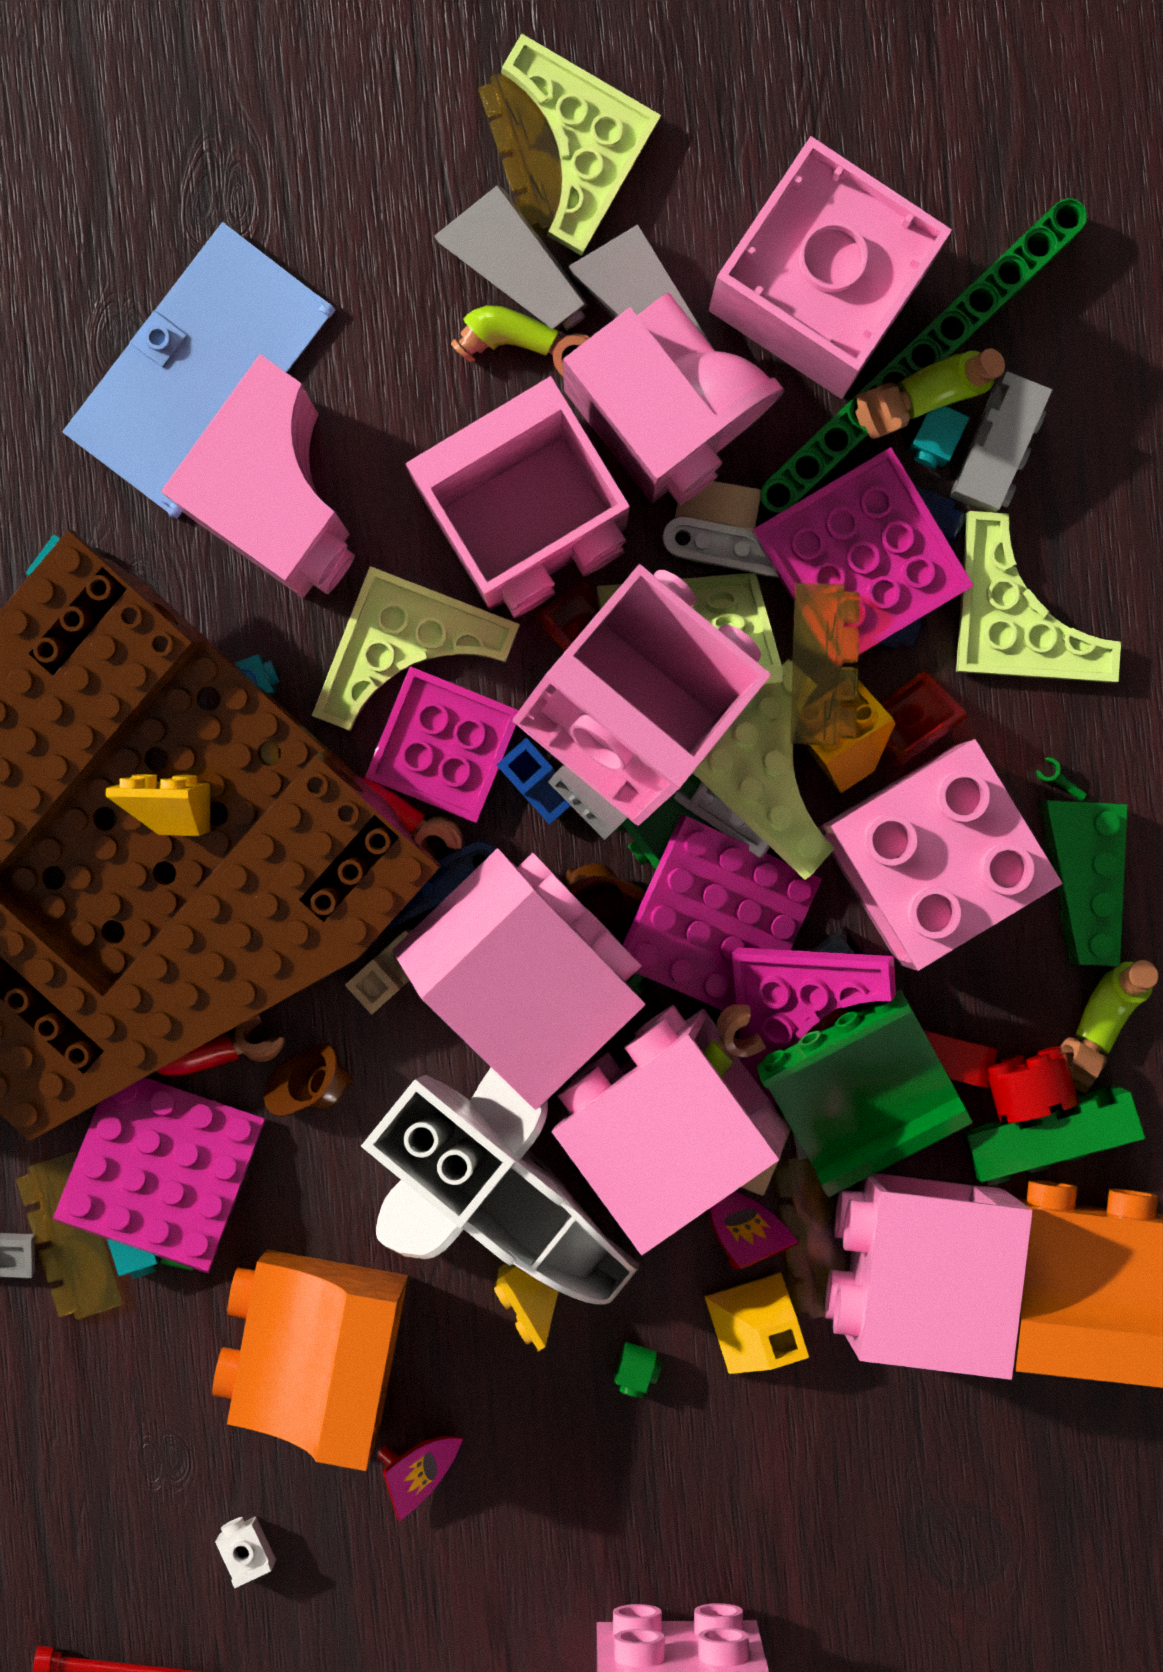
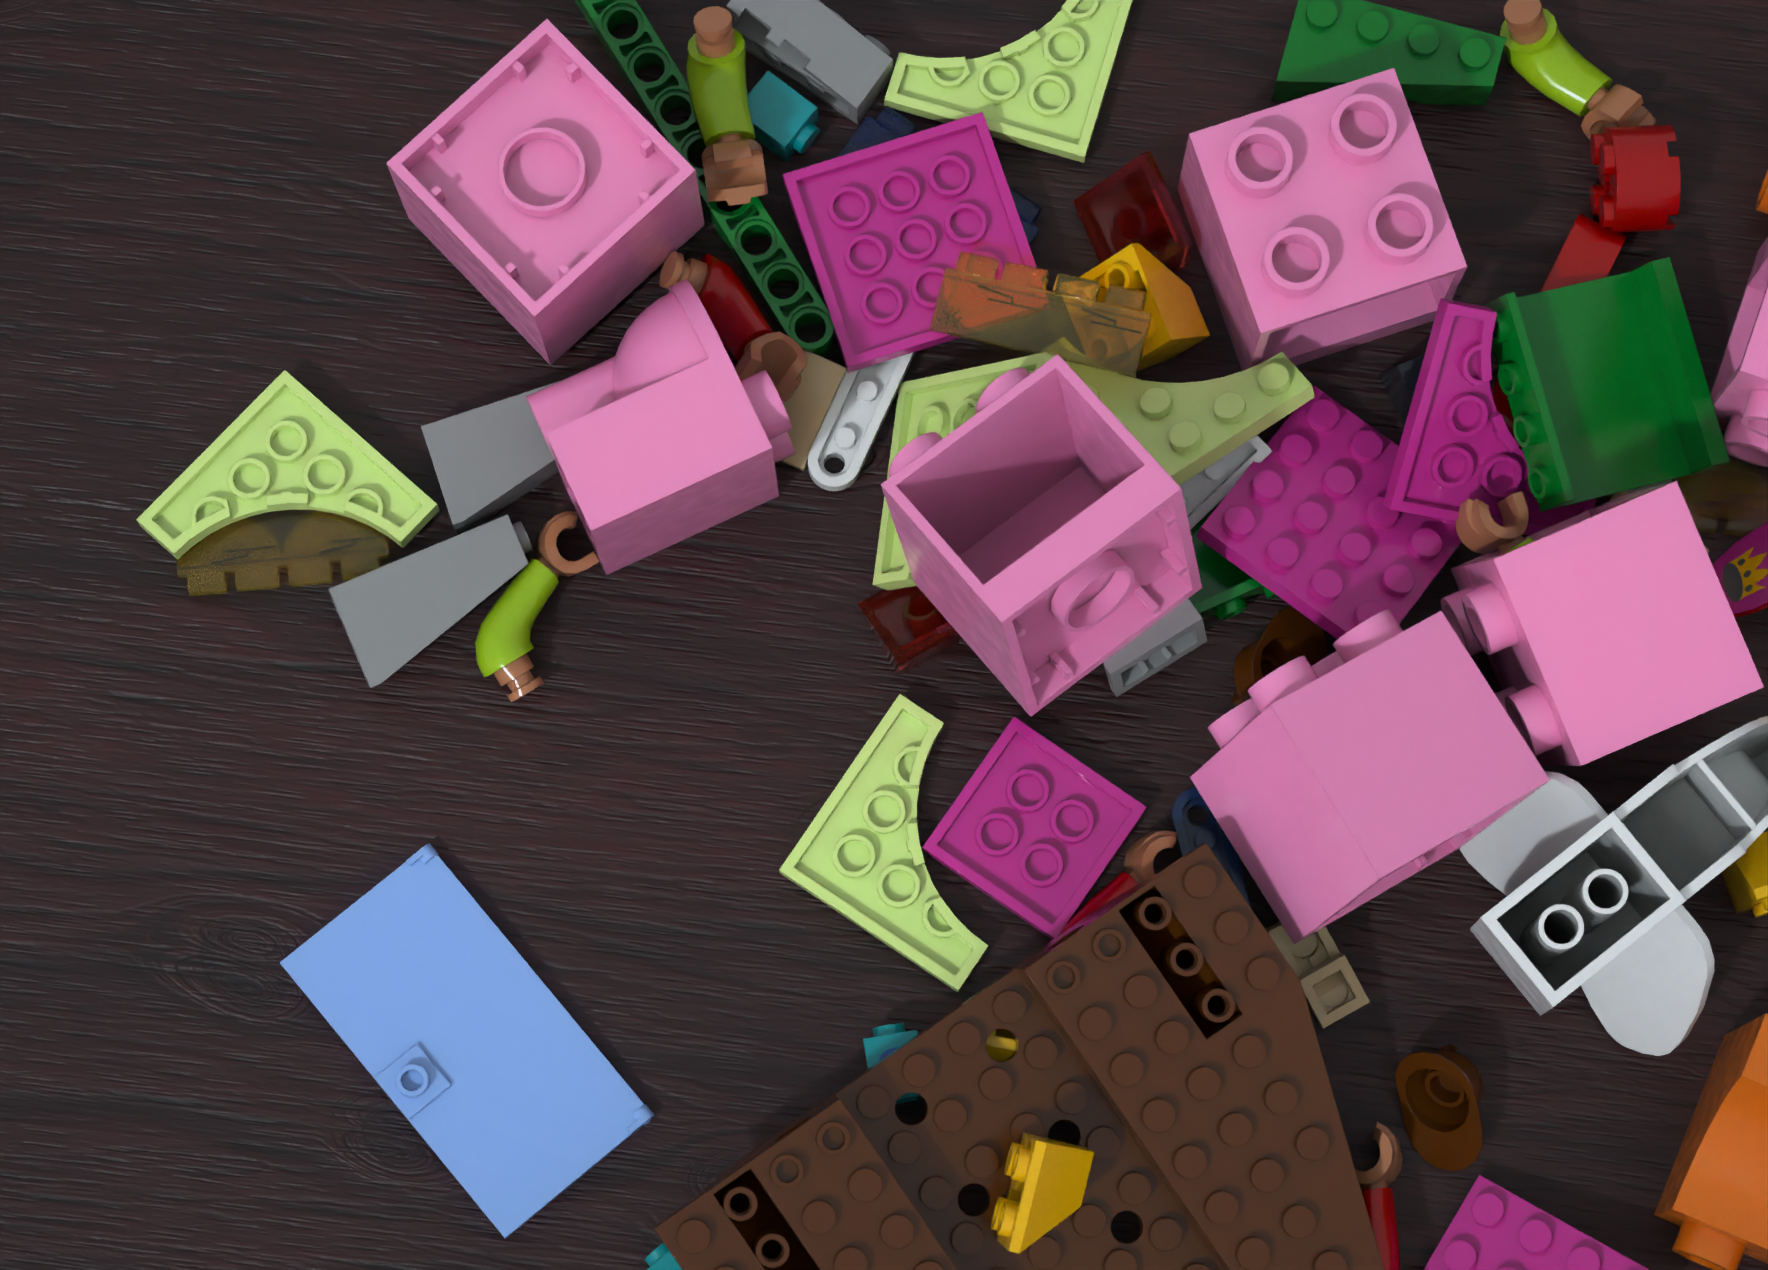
camera: 75 degrees left, 10 degrees down
bright pink brick [161,354,355,598] -> none
bright pink piece [405,376,630,618] -> none
blue brick [496,738,571,825] -> none
green wedge [961,1084,1145,1185] -> none
green hand [1036,758,1087,801] -> none
none -> piece [659,251,808,402]

